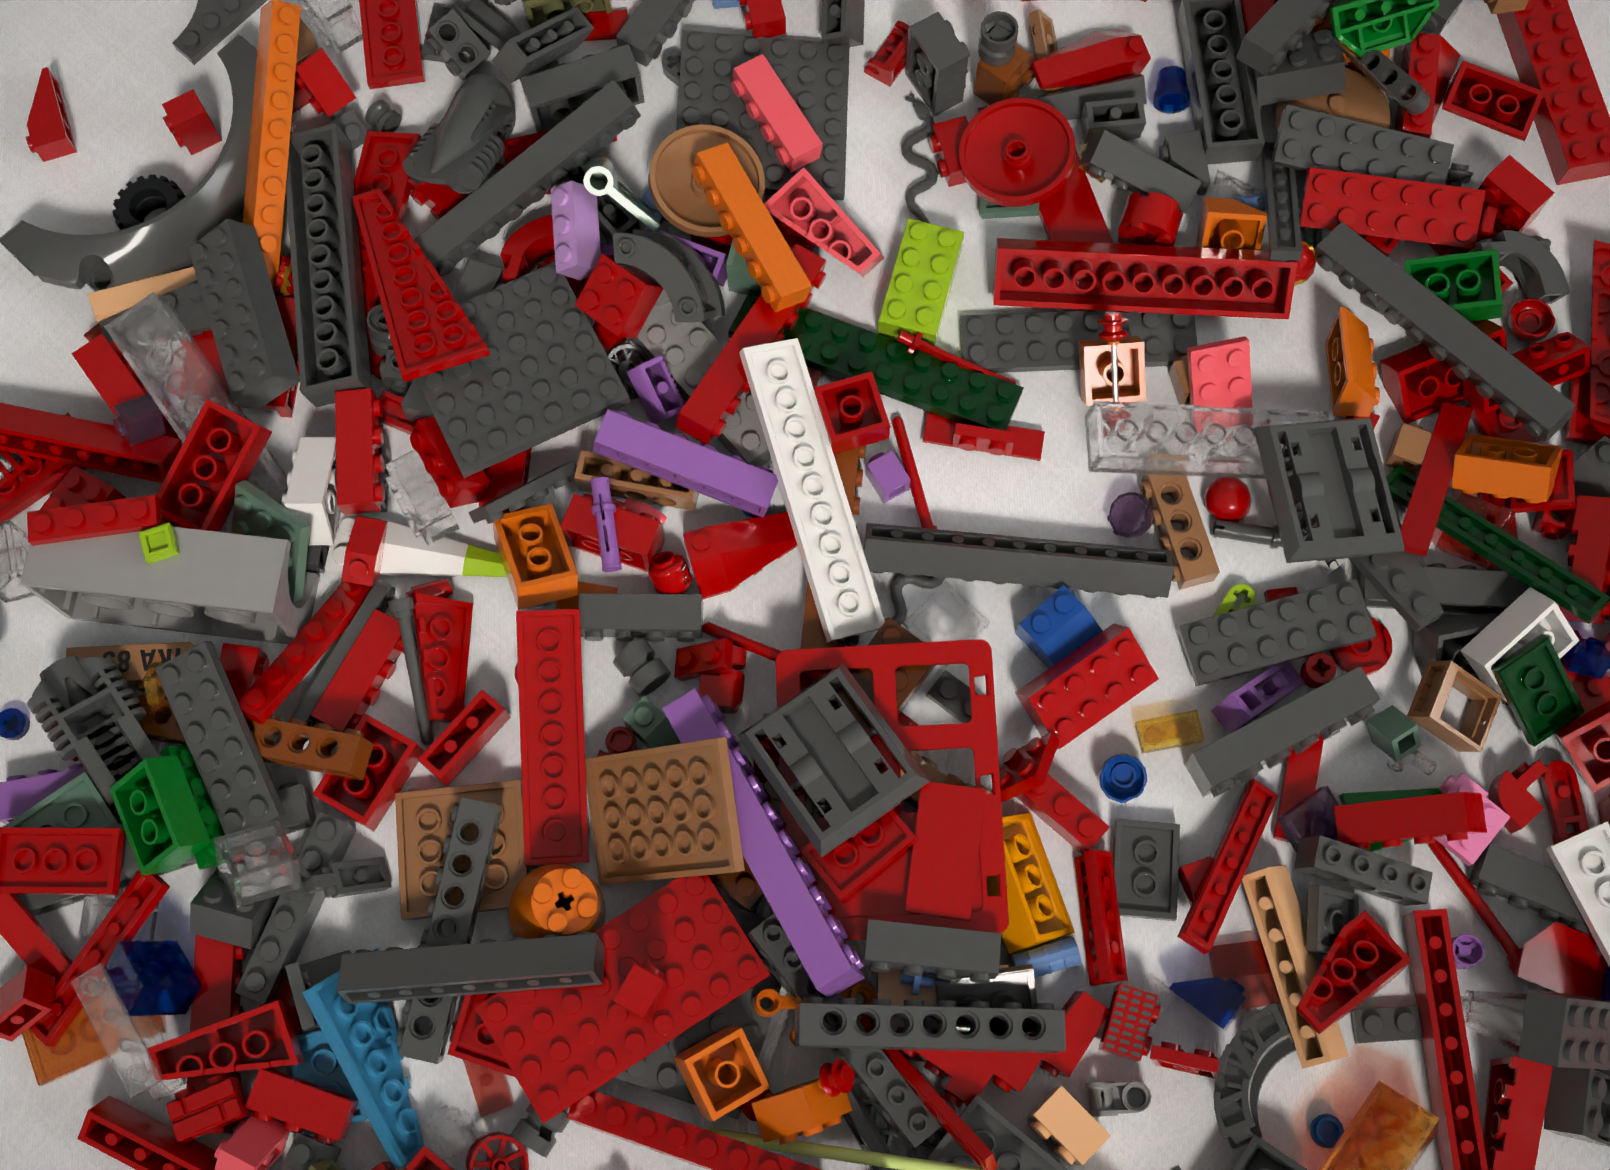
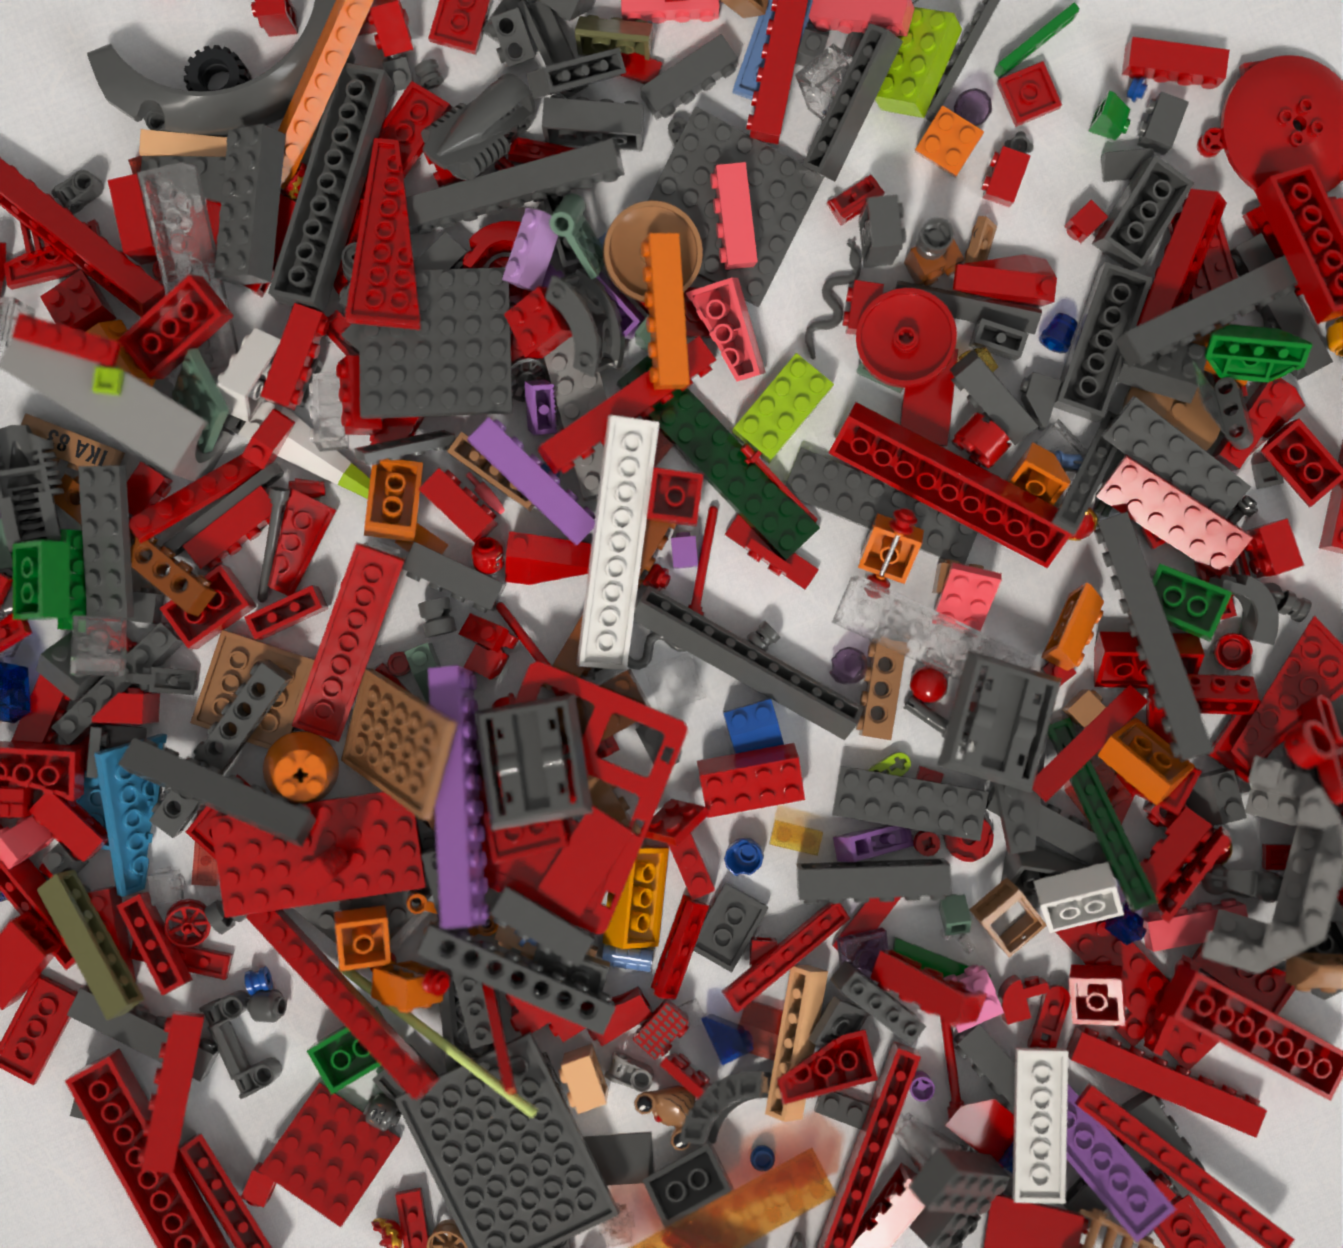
camera: 25 degrees right, 15 degrees up
clear purple brick [113,394,166,446] -> none
clear yellow tile [143,662,165,705] -> none
medium lavender pin [590,477,622,572] -> none
red tile [1476,206,1498,242] -> none
dark green tile [1491,634,1585,747] -> none
none -> dark grey piece [51,170,103,214]
none -> red slope [92,688,160,724]
none -> medium nougat head [634,1085,695,1151]
none -> red plate [643,564,671,591]
none -> dark grey wheel [746,620,781,652]
none -> dark grey plate [1251,461,1284,489]
none -> dark grey wheel [1277,590,1312,623]

